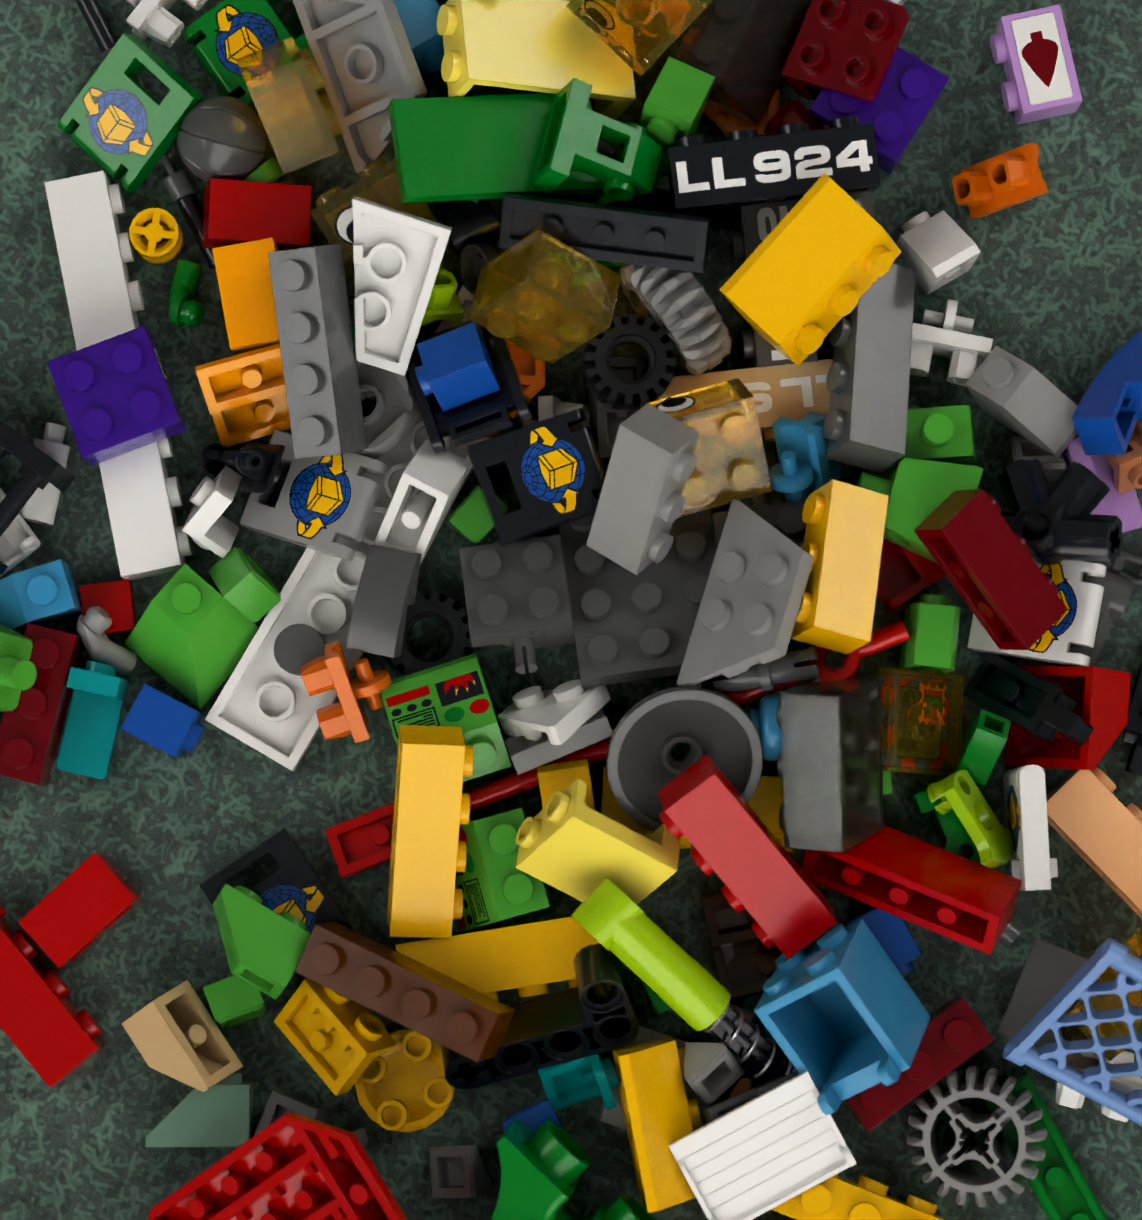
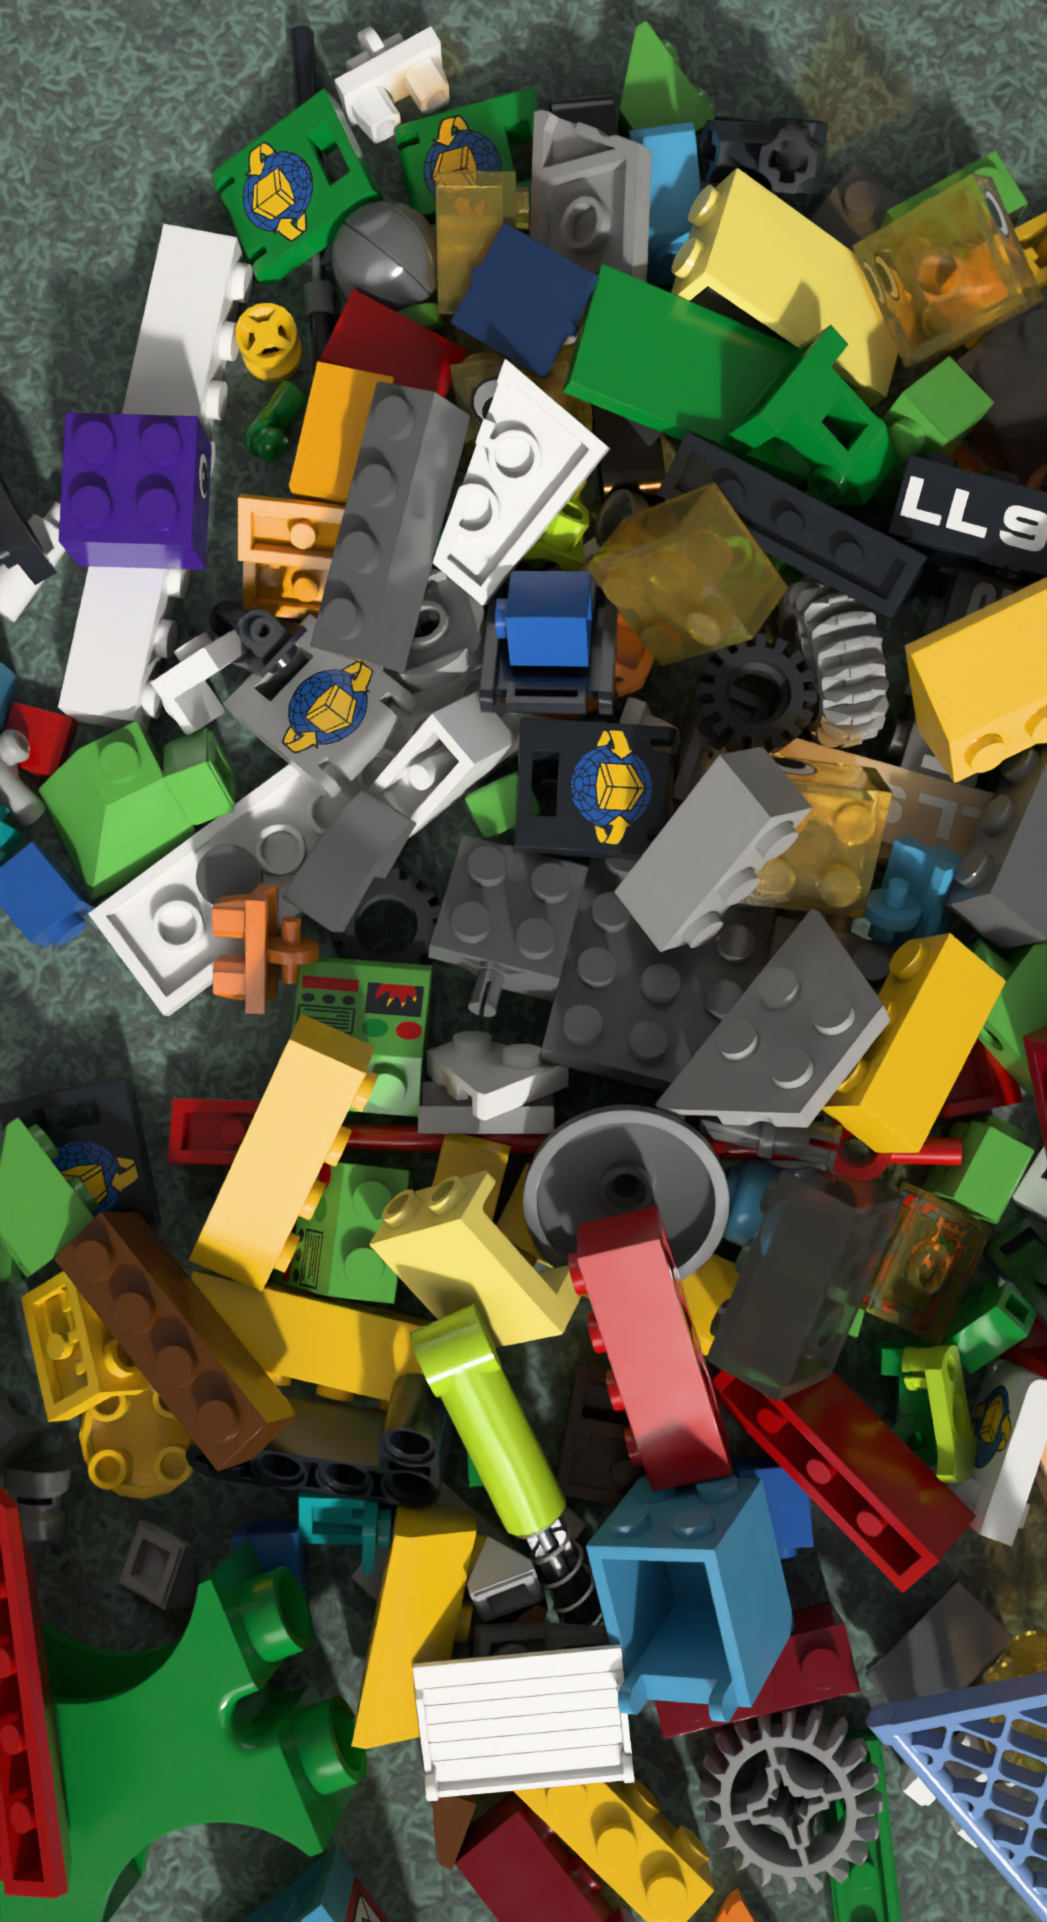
camera: 20 degrees right, 0 degrees up
none -> dark blue piece [451,222,599,379]

